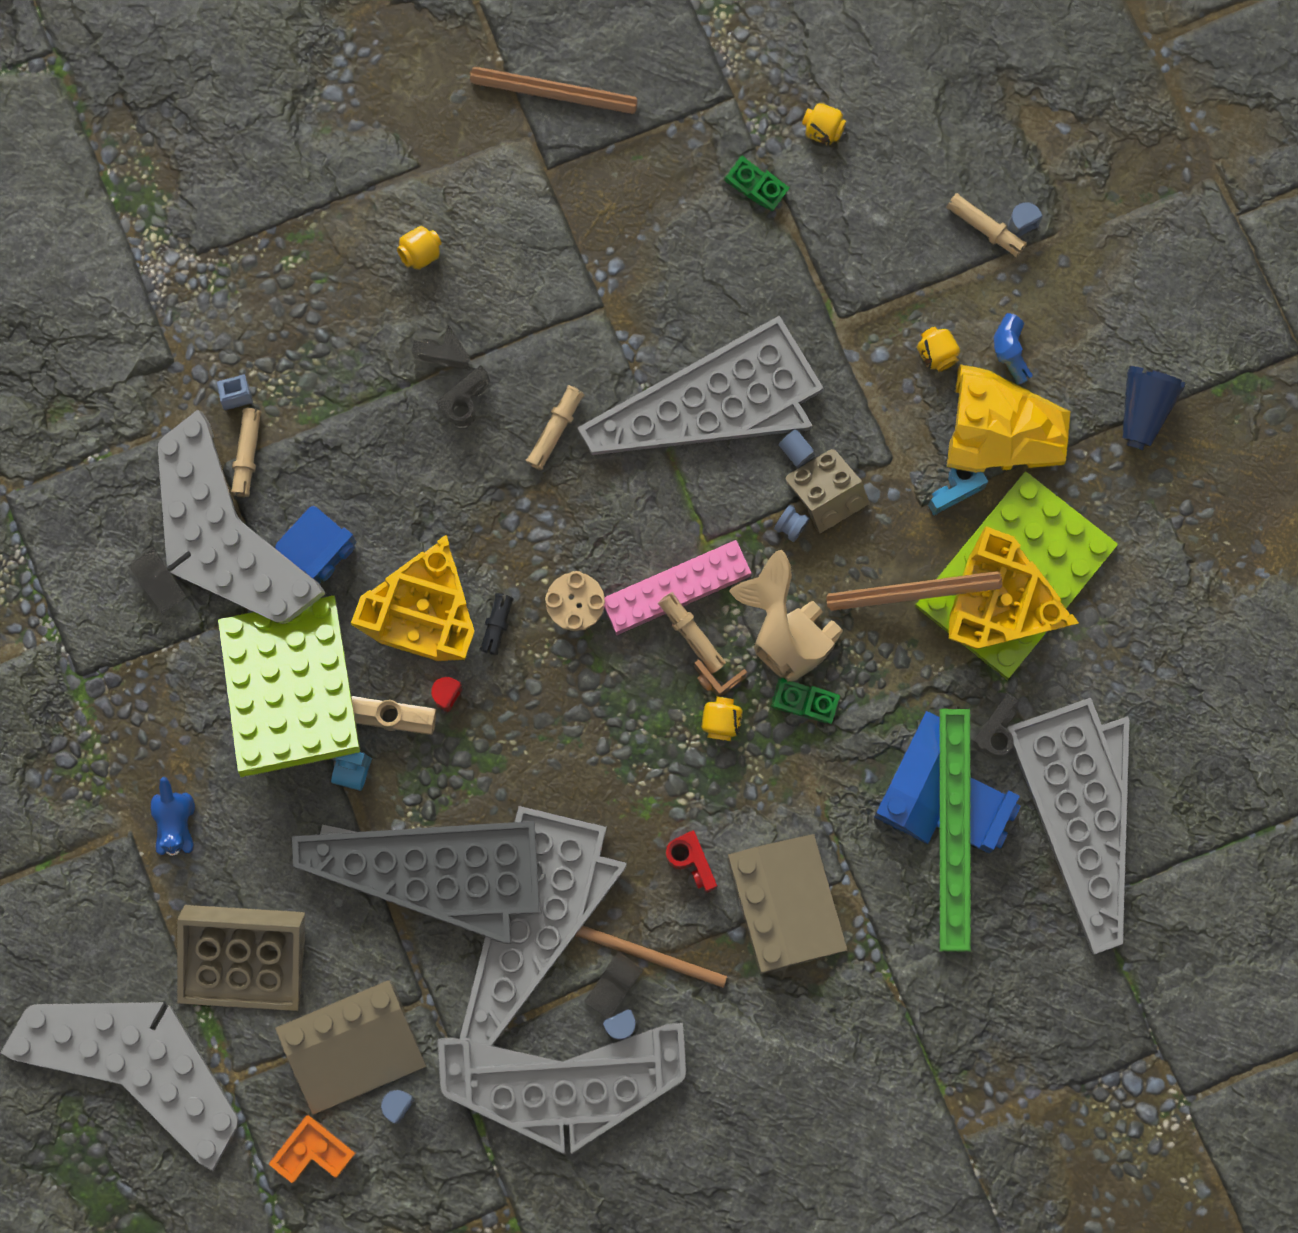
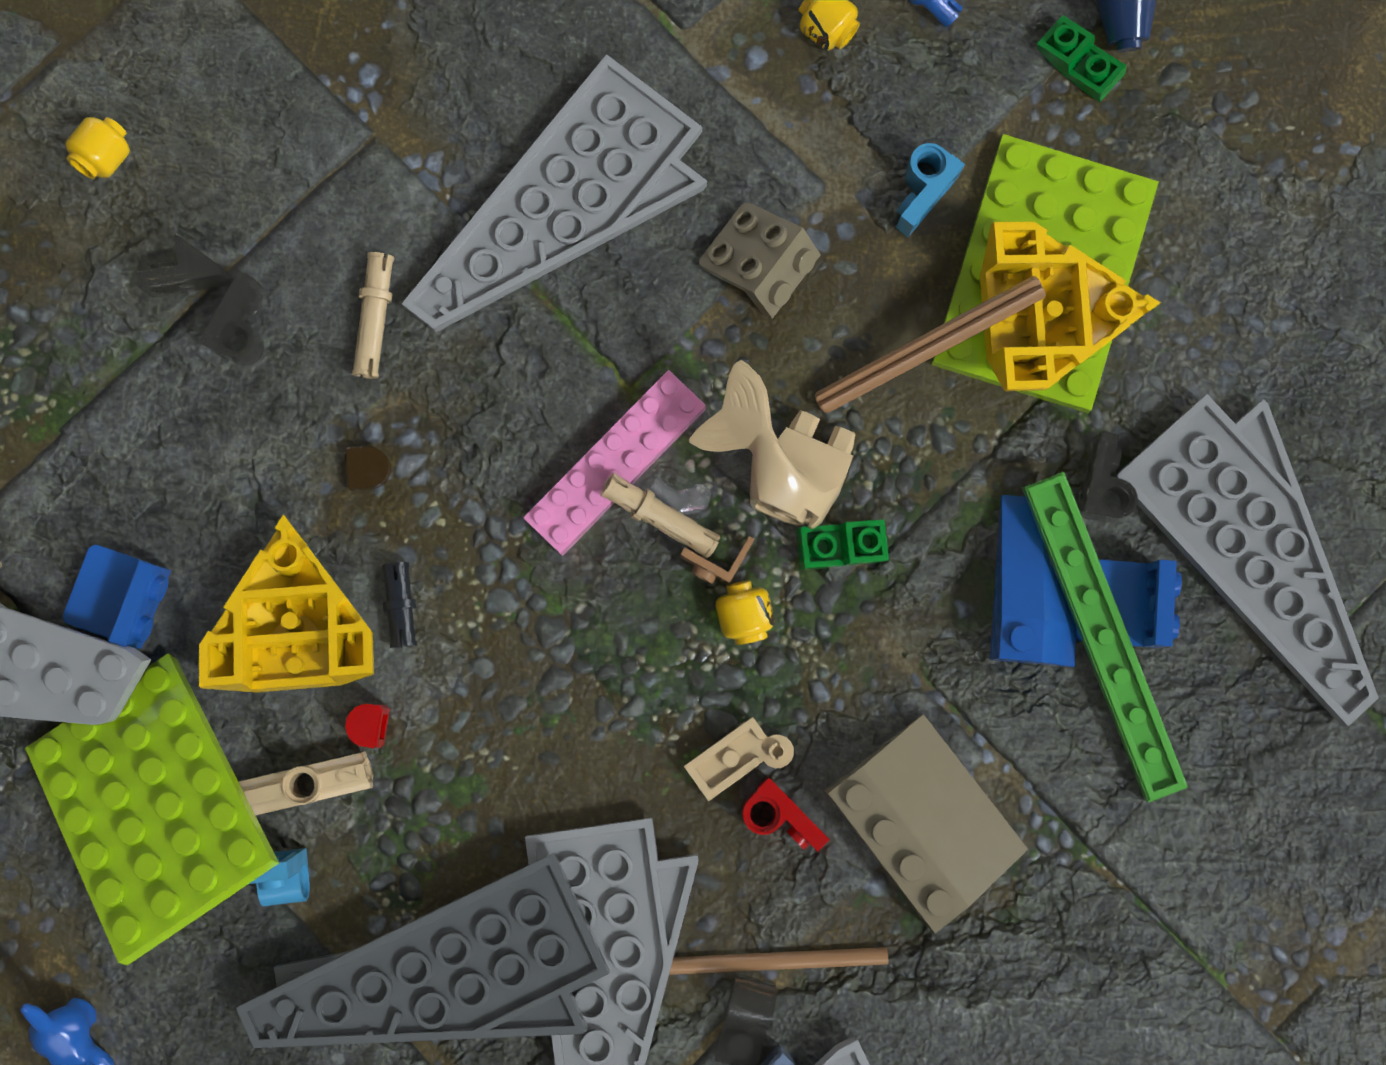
camera: 25 degrees left, 5 degrees up
tan plate [545,571,605,631] -> none
sand blue wheel [774,505,810,542] -> none
sand blue brick [779,429,815,468] -> none
yellow wedge [947,364,1070,473] -> none
none -> dark brown tile [346,446,391,491]
none -> clear arm [649,477,711,515]
none -> tan hinge [684,717,794,801]
none -> green slope [1037,15,1127,103]

